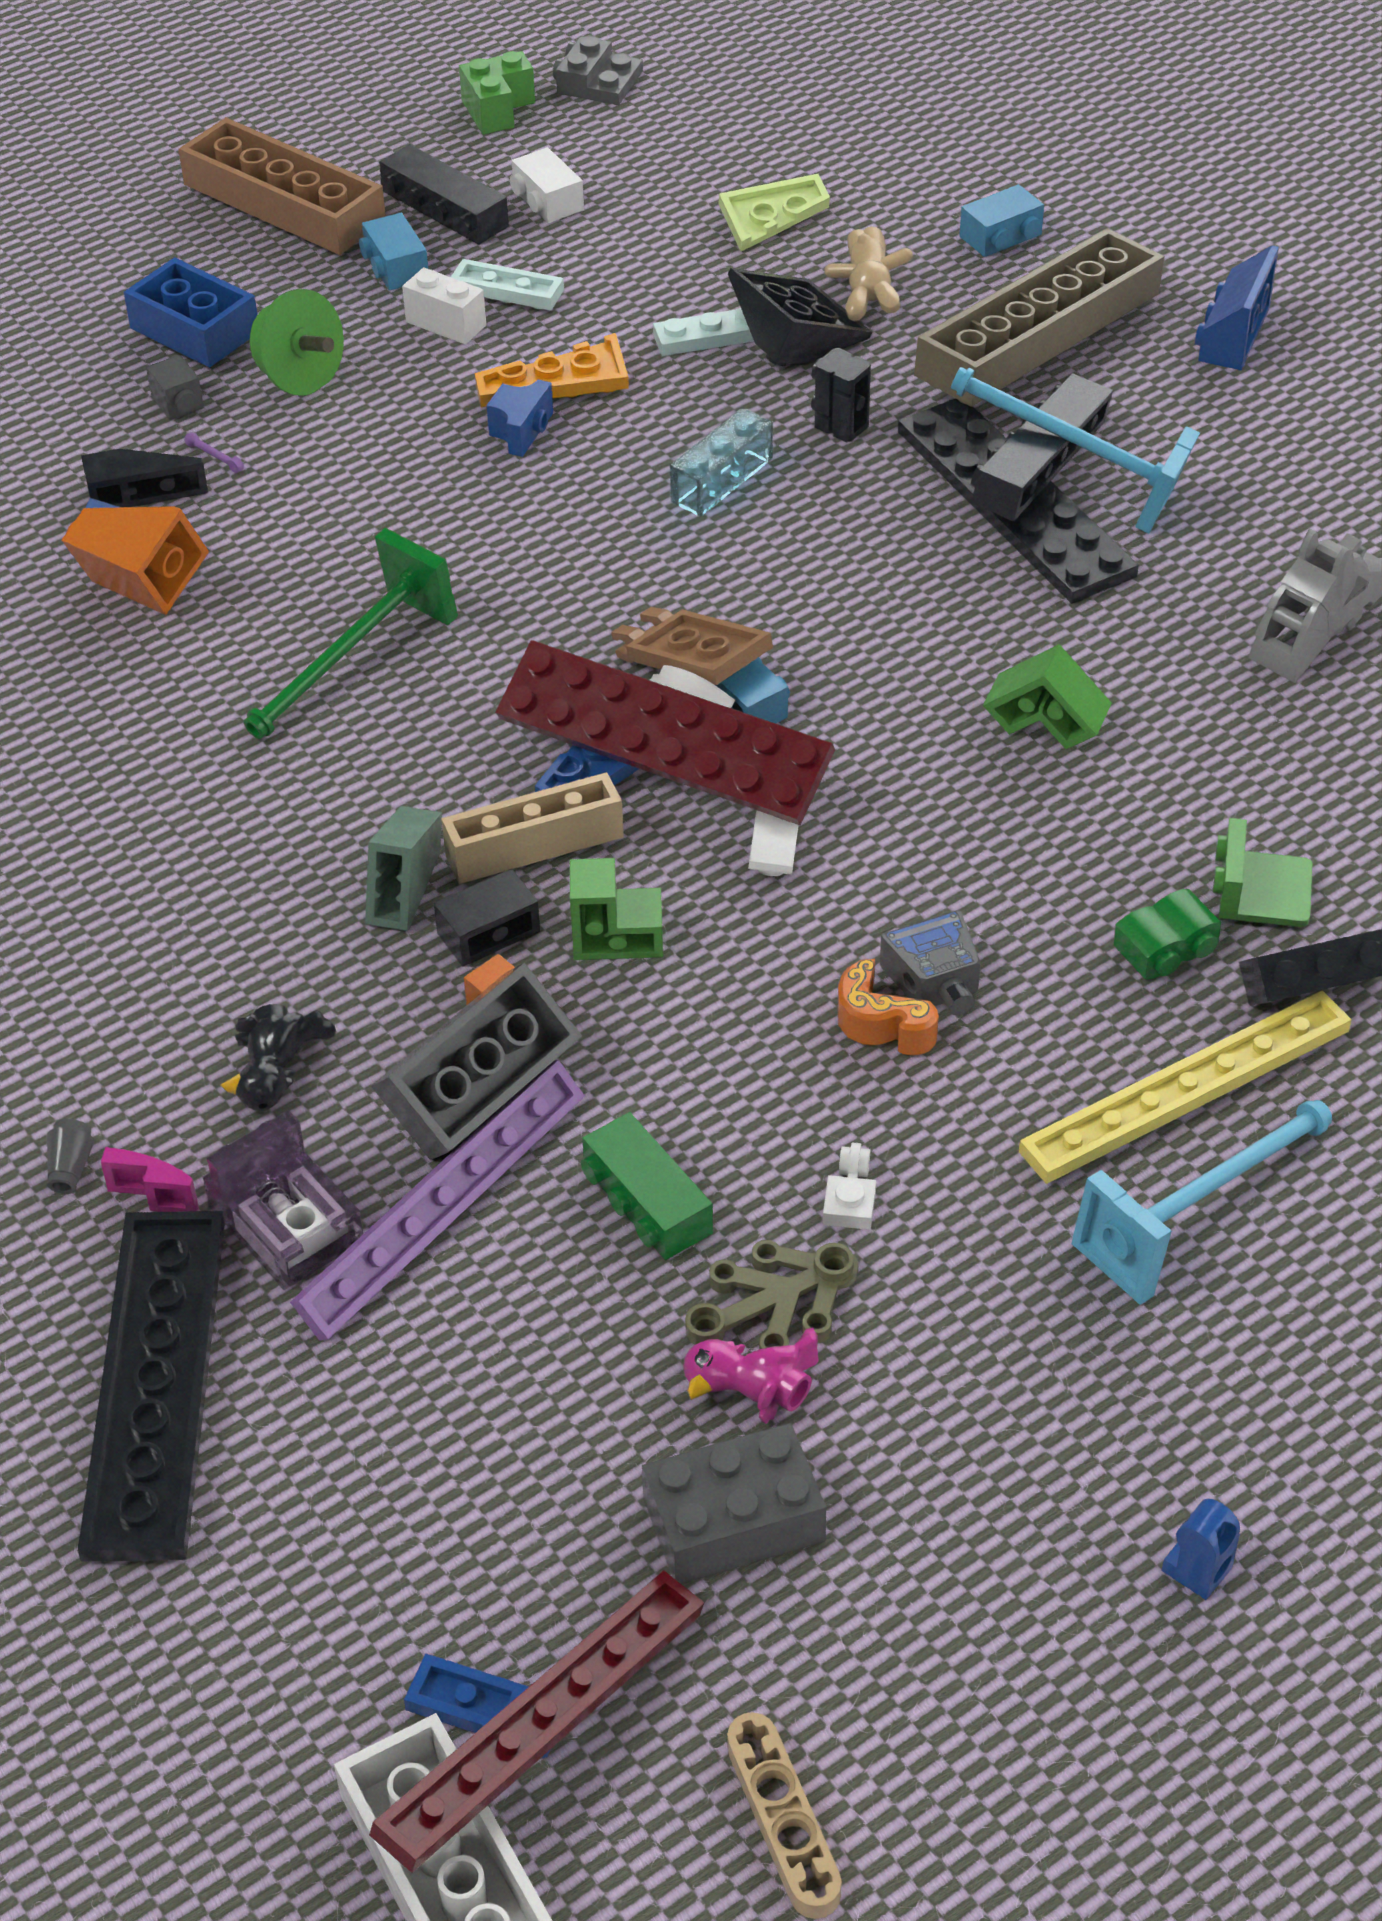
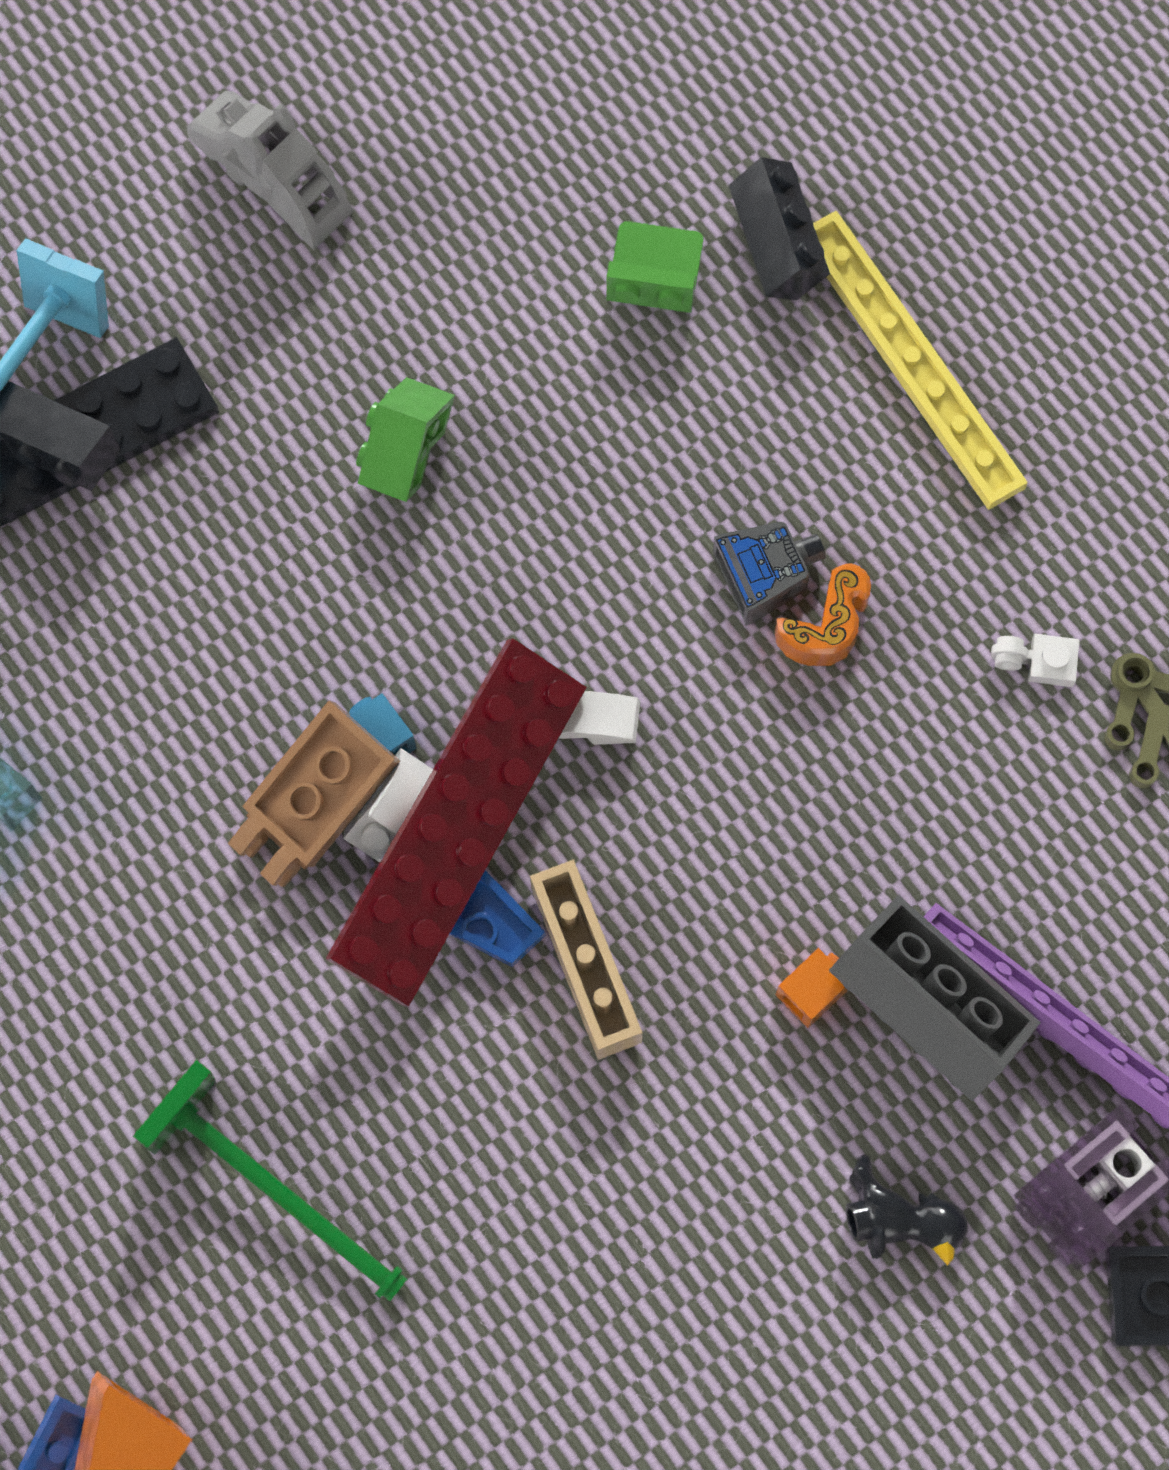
camera: 90 degrees left, 25 degrees up
dark grey cone [47,1119,94,1193] -> none
dark pink slope [101,1147,199,1212] -> none
sand green slope [365,806,442,931] -> none
black brick [434,869,540,967] -> none
bright green brick [570,858,663,960] -> none
green brick [580,1112,713,1261] -> none
medium azure tile [1071,1100,1332,1305] -> none
green brick [1113,889,1221,980] -> none

